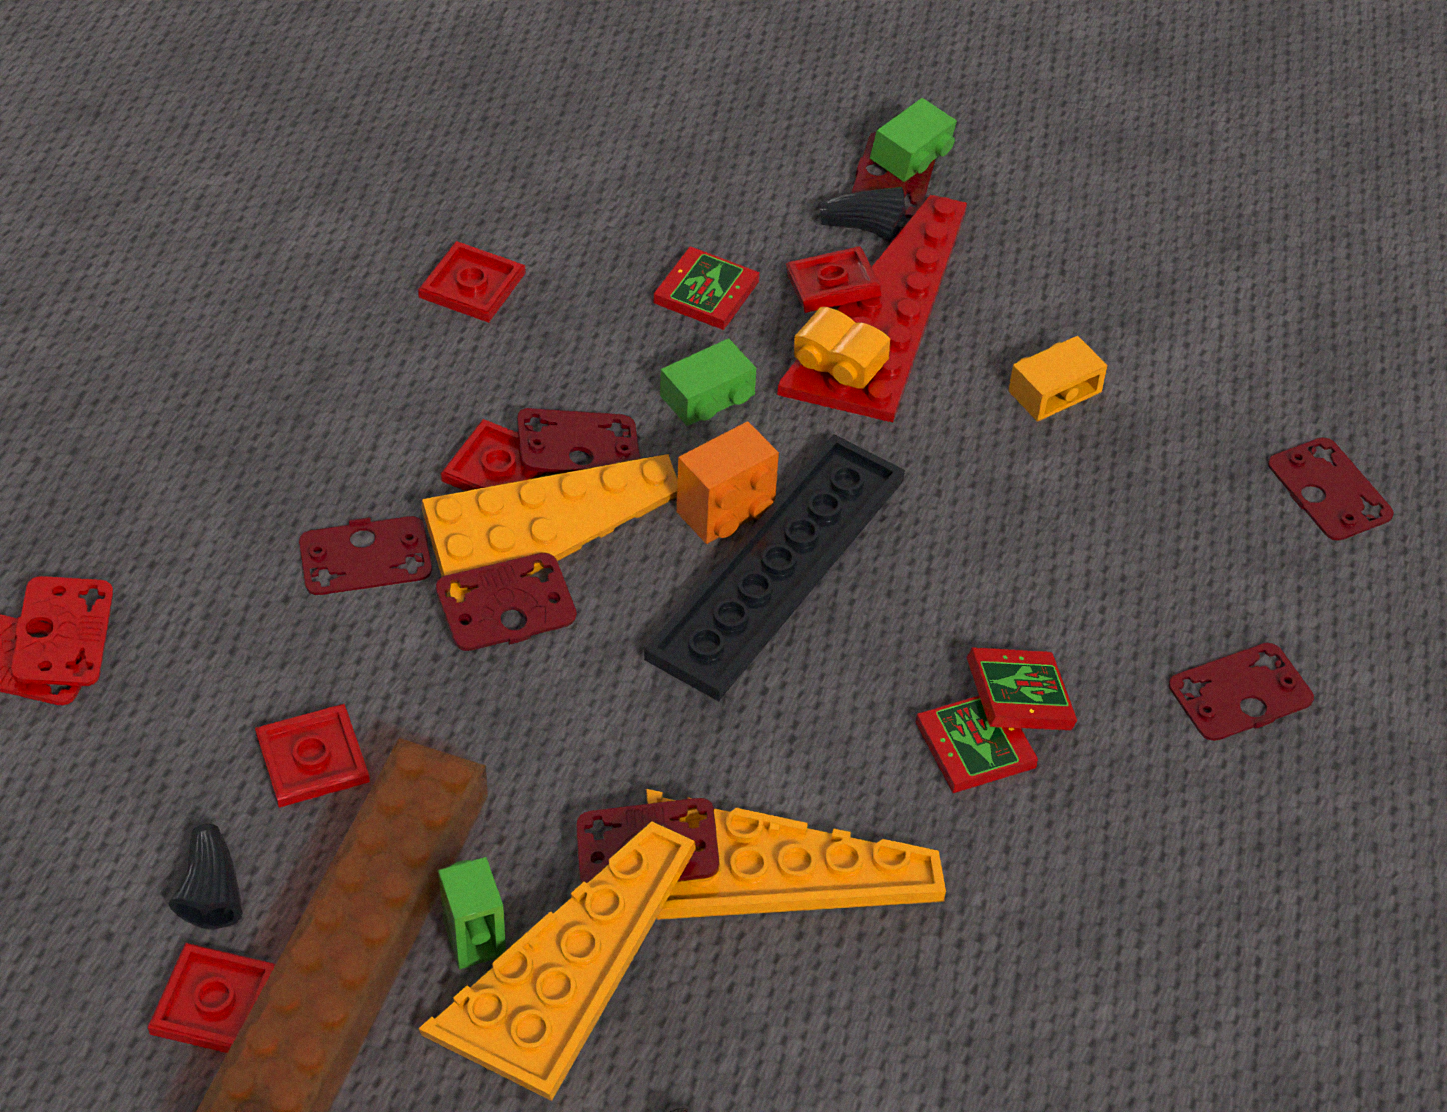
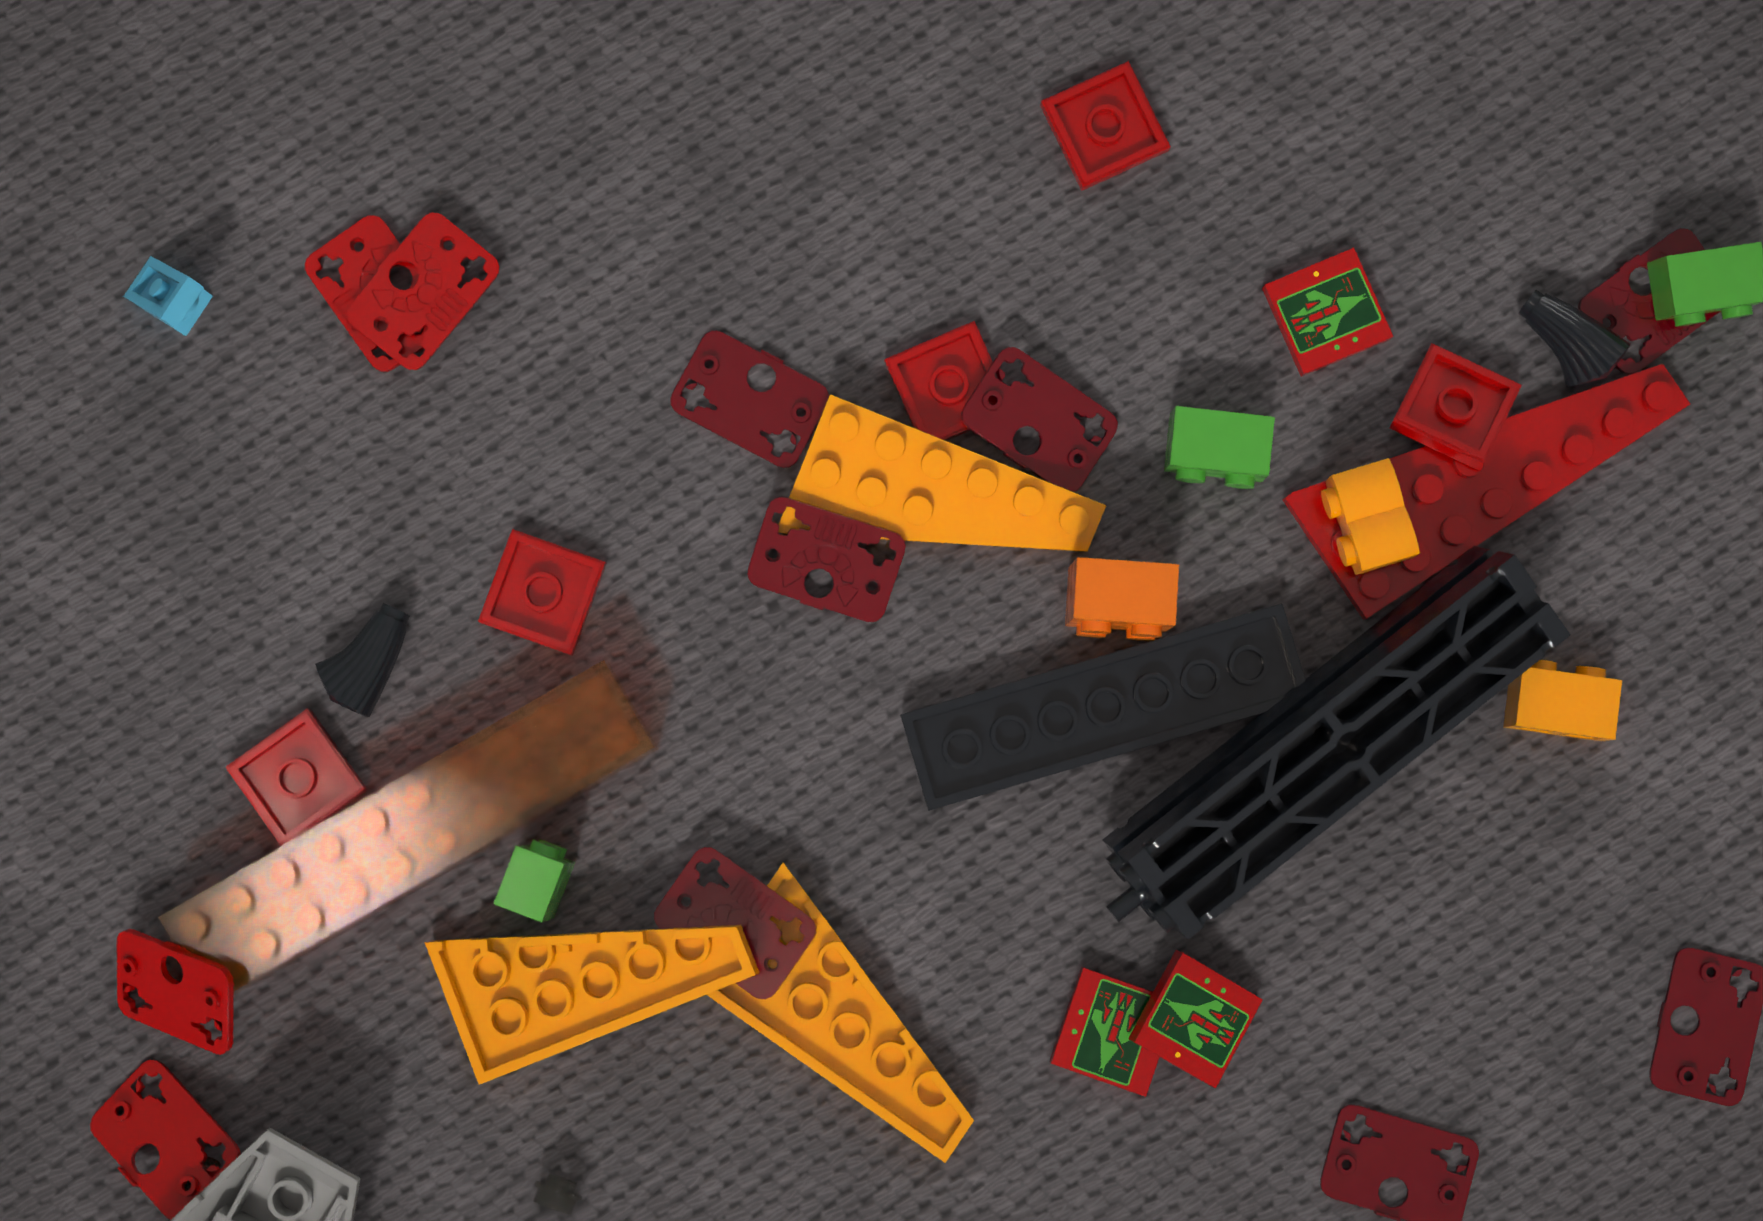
camera: 35 degrees right, 35 degrees up
none -> black piece [1102,546,1570,940]

